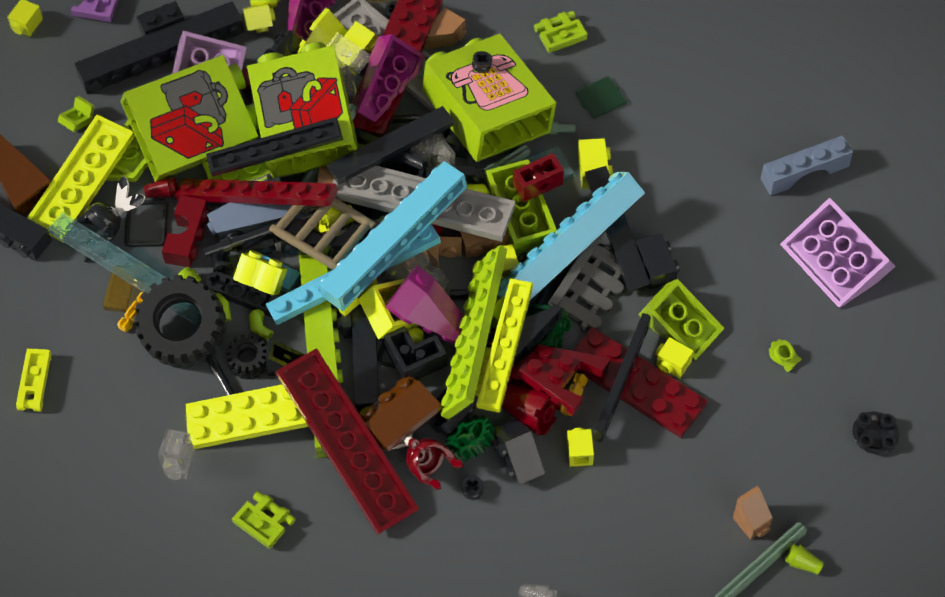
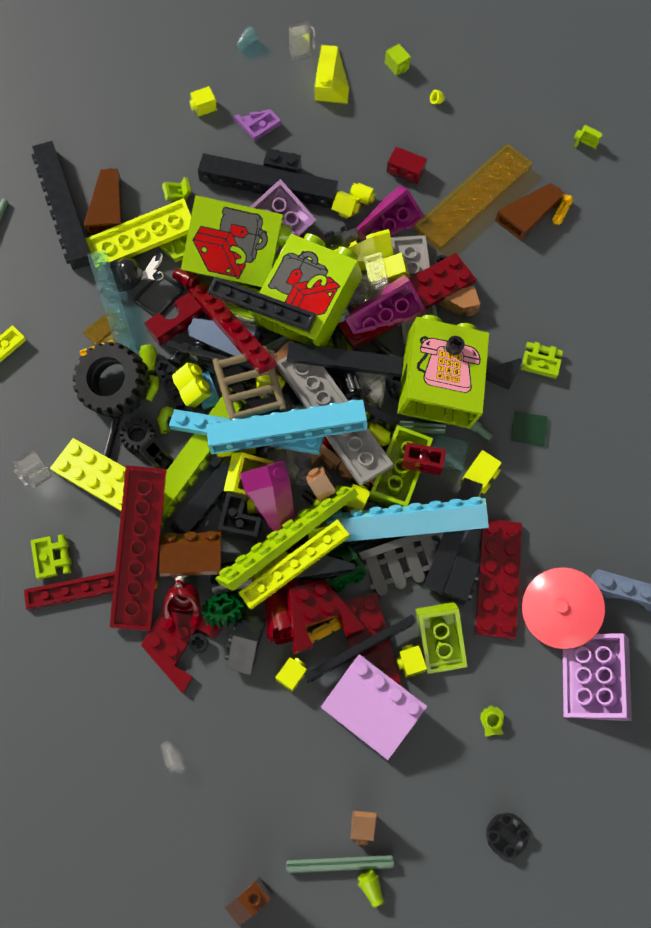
camera: 35 degrees right, 10 degrees up
none -> dark red tile [24,571,115,610]
none -> dark red wing [141,610,224,694]
none -> medium nougat slope [306,467,336,502]
none -> lavender slope [321,654,427,760]
none -> dark red plate [475,519,522,640]
none -> black slope [485,358,522,390]
none -> coral dish [522,568,605,649]

